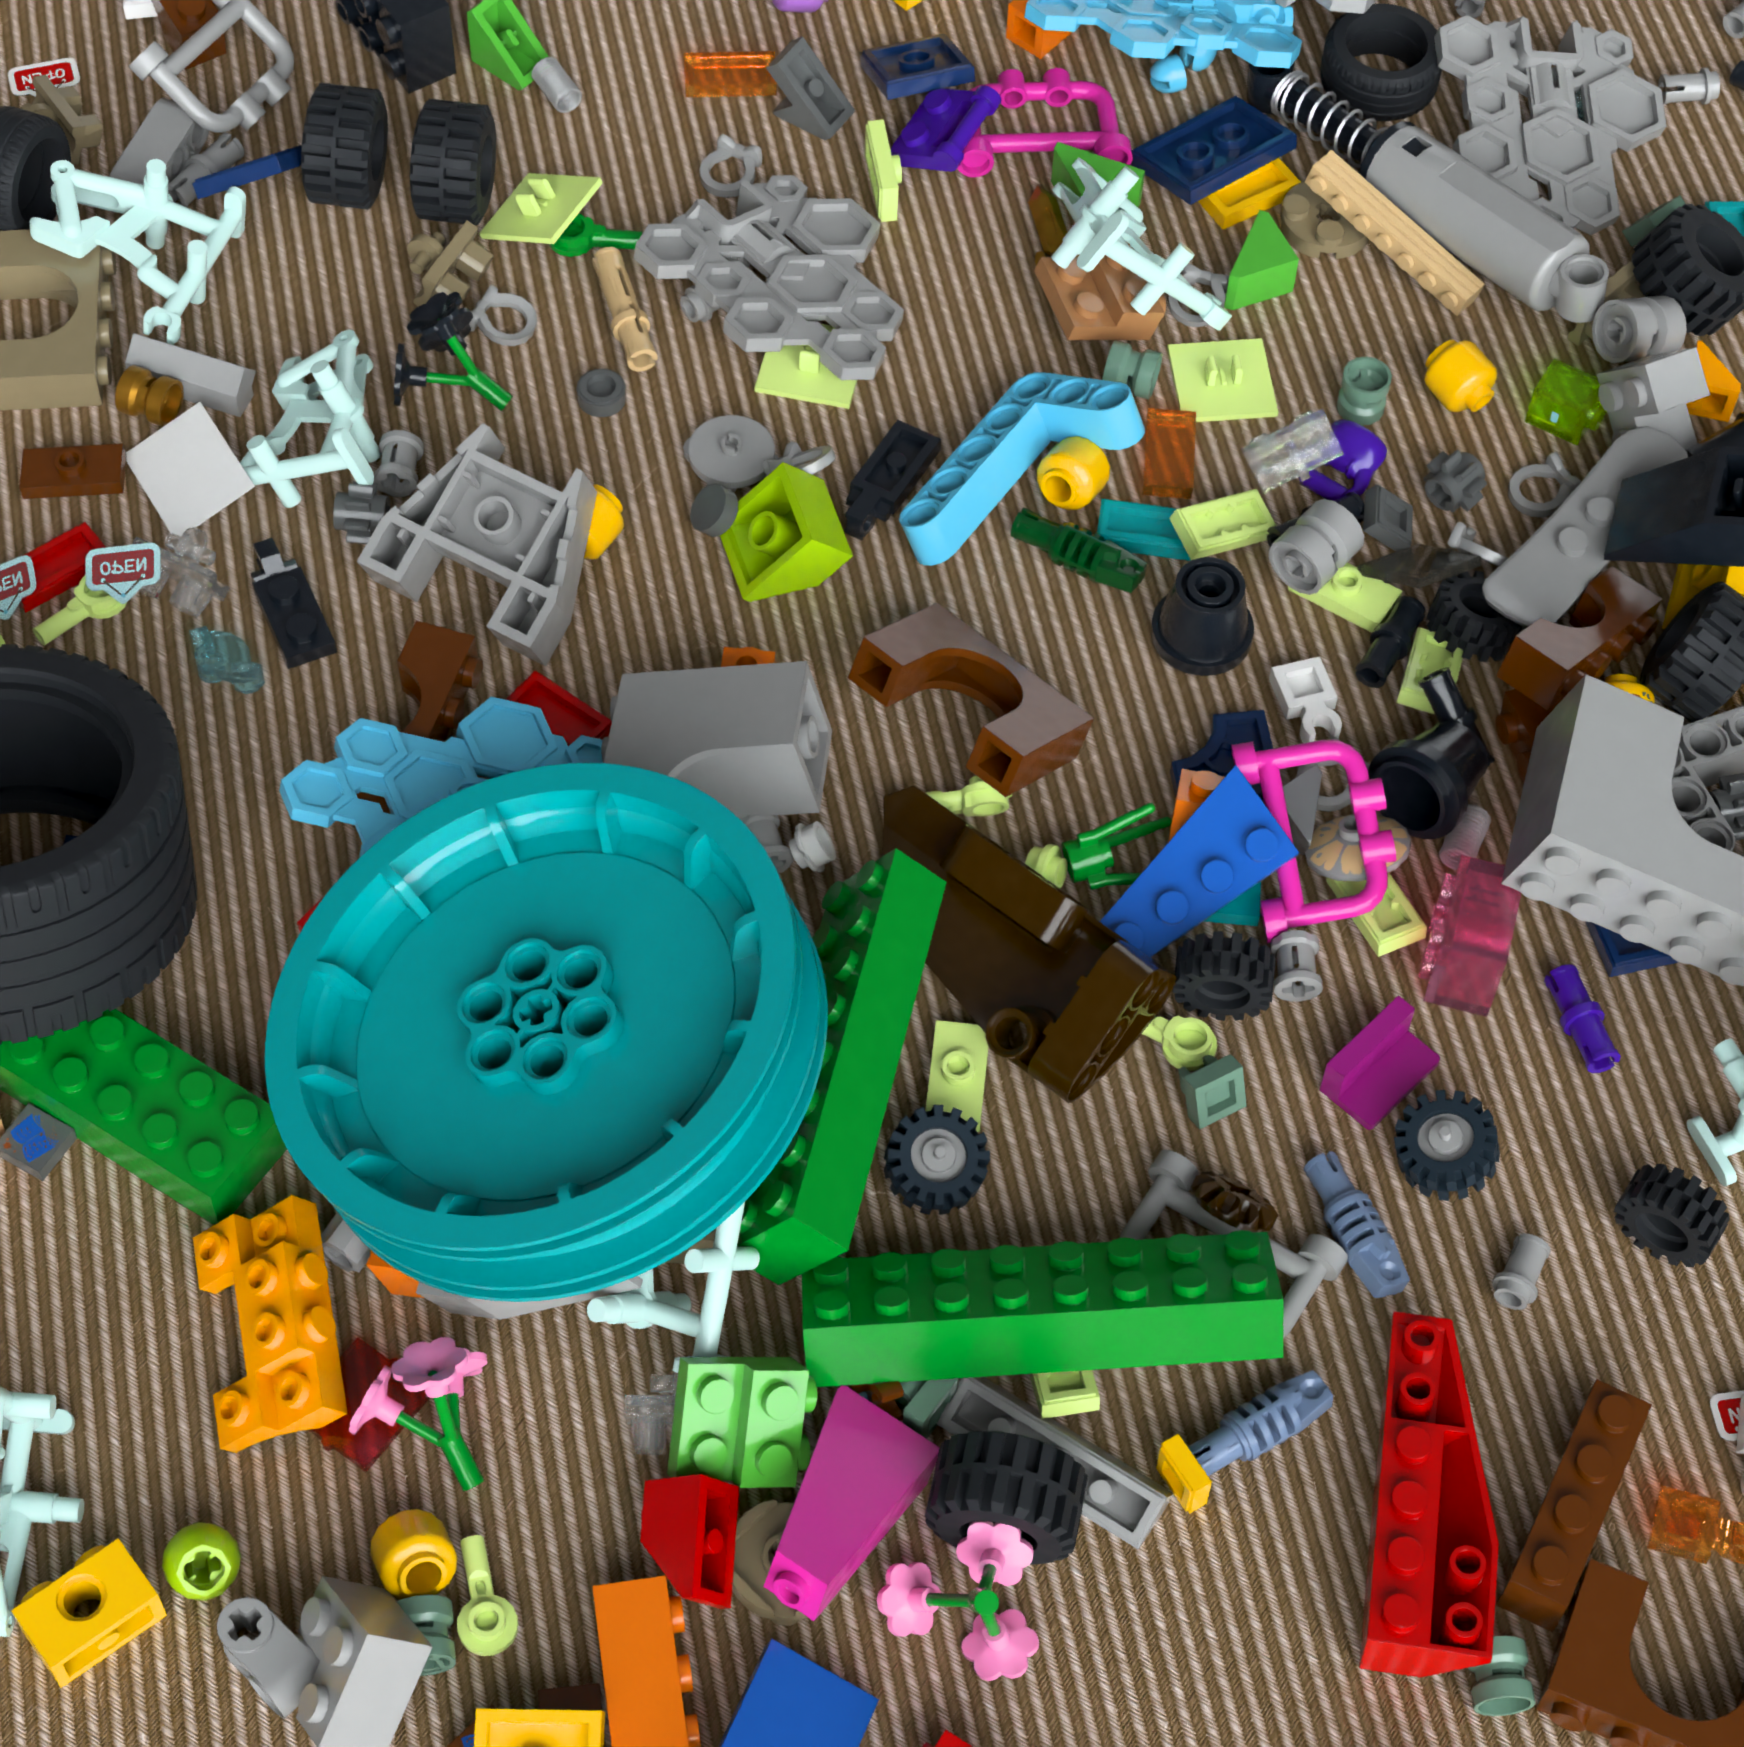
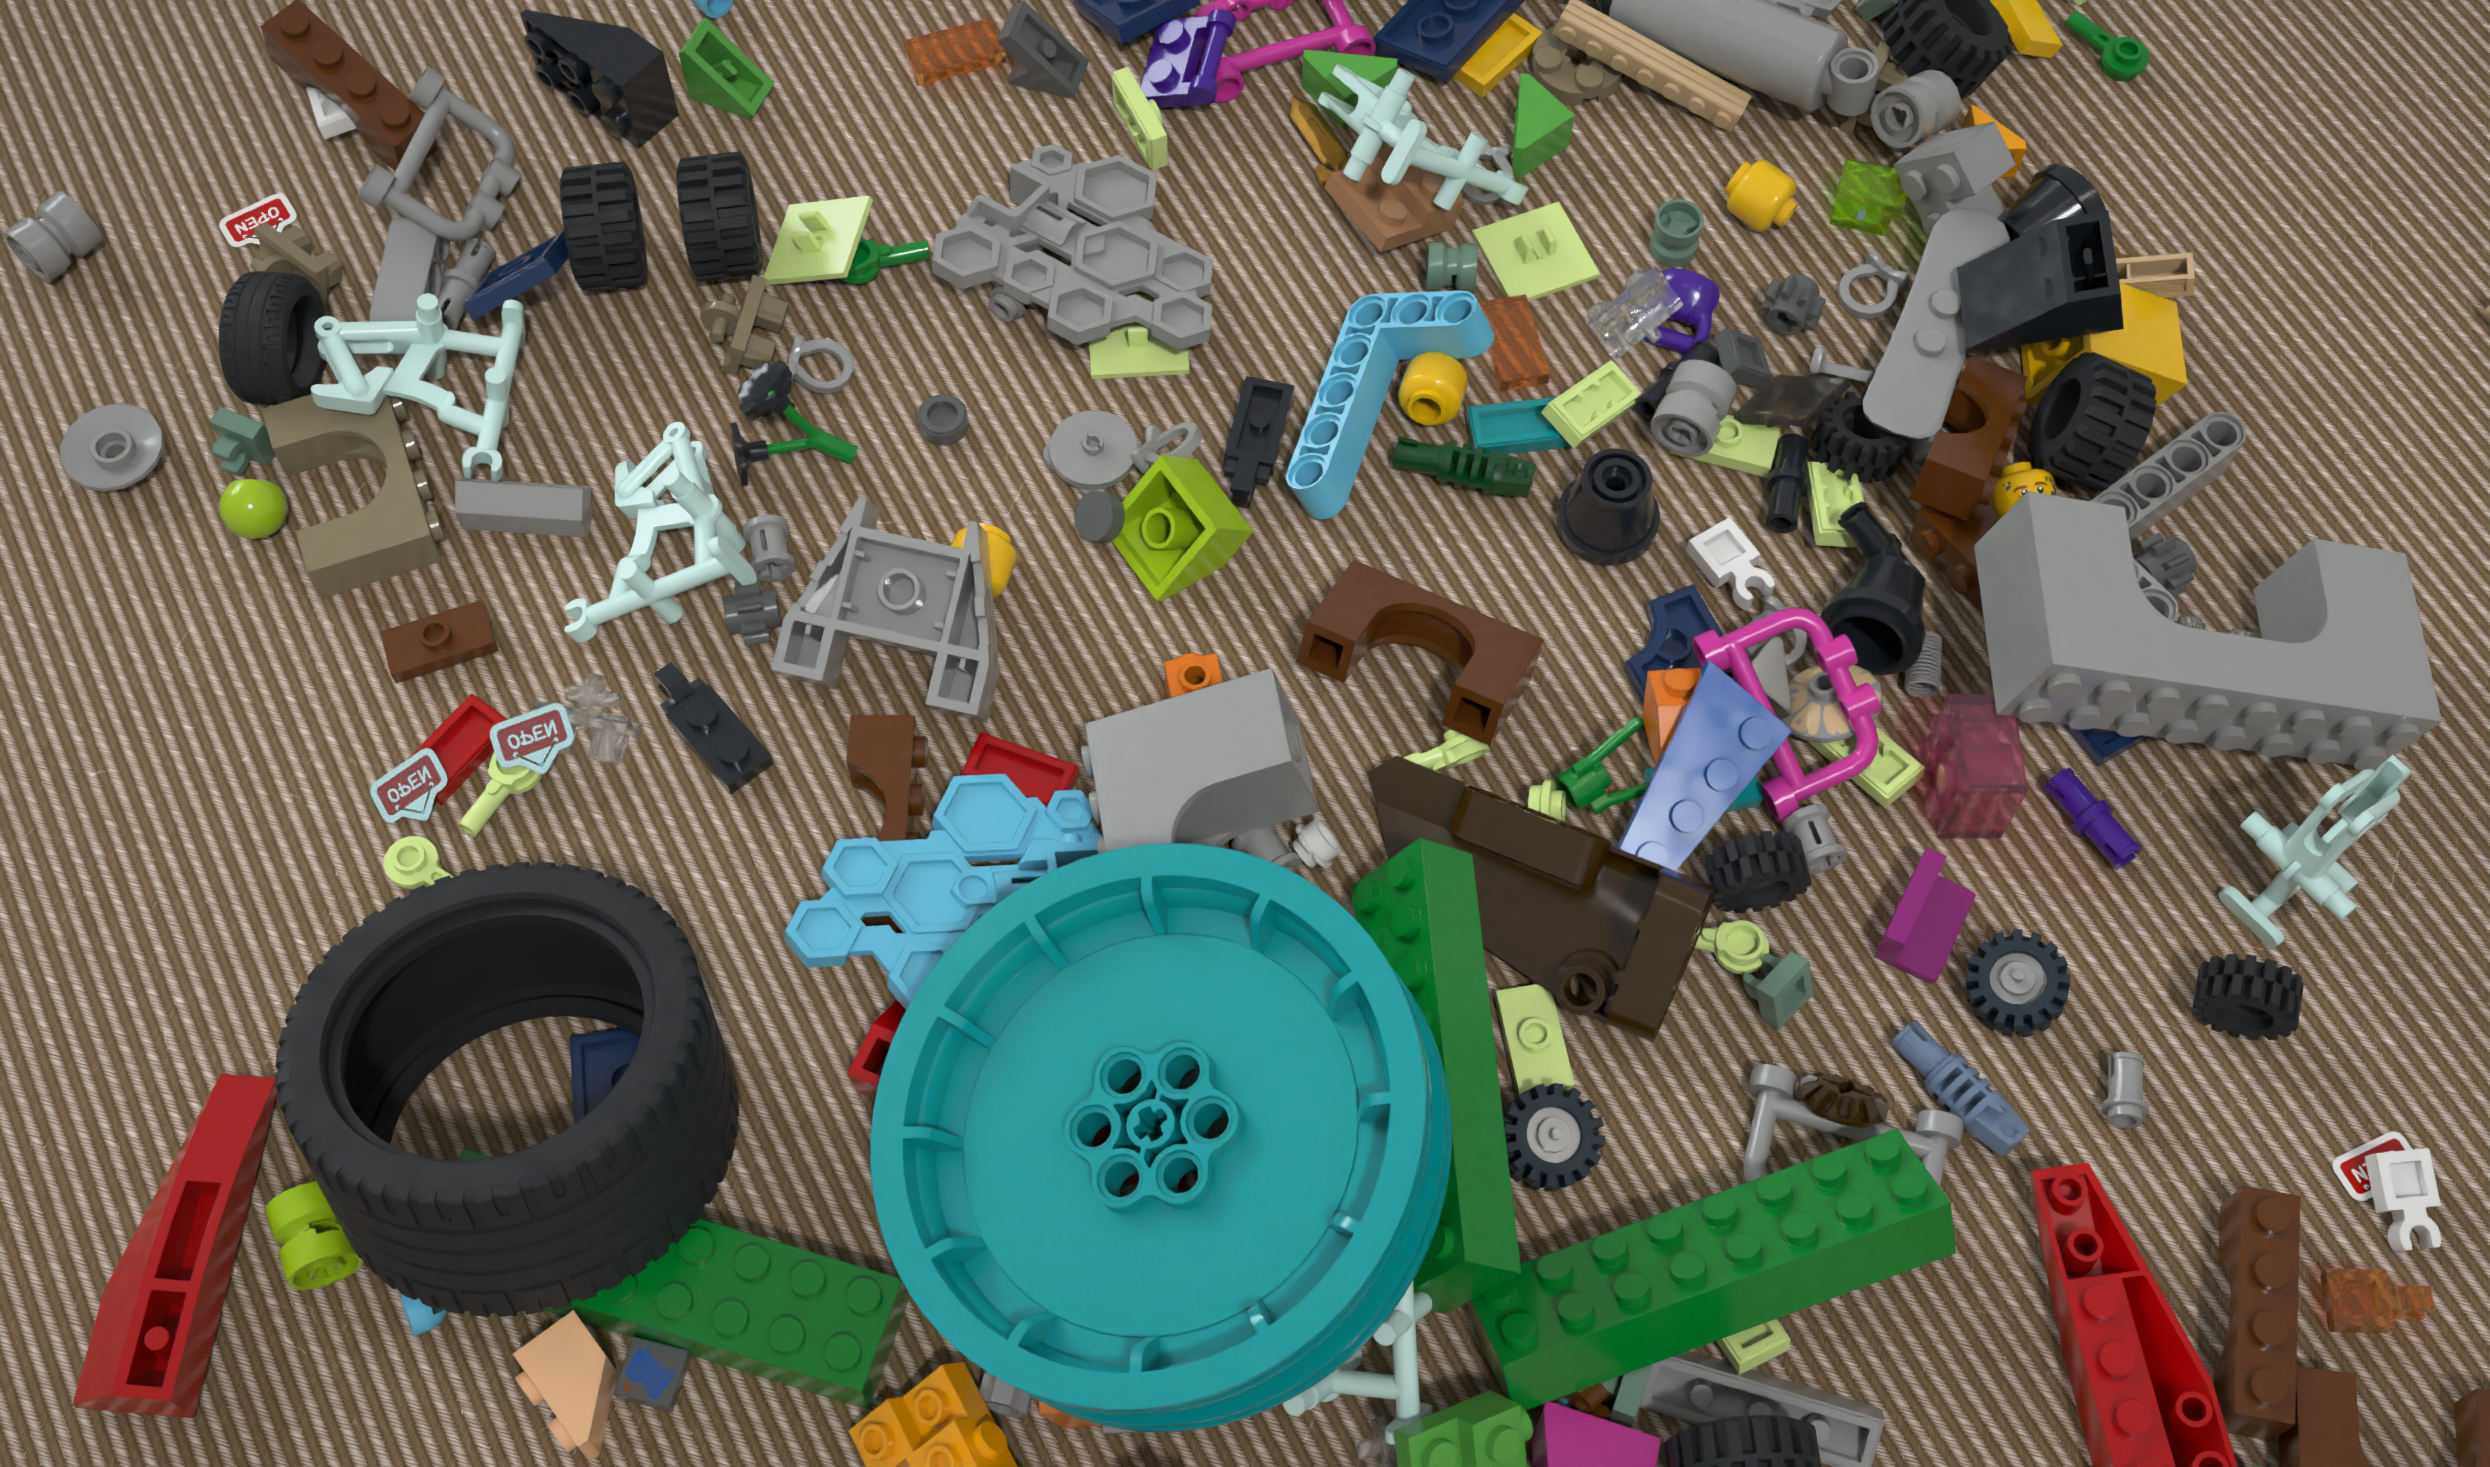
camera: 15 degrees left, 5 degrees up
pearl gold wheel [115,365,183,427] -> none
white sticker [126,402,255,541] -> none
clear light blue piece [189,626,265,694] -> none
light grey piece [532,57,582,113] -> none
tan pin [592,247,658,372] -> none
light grey piece [699,134,763,198] -> none
yellow tile [1156,1434,1212,1514] -> none
sand blue hinge [1188,1370,1333,1476] -> none

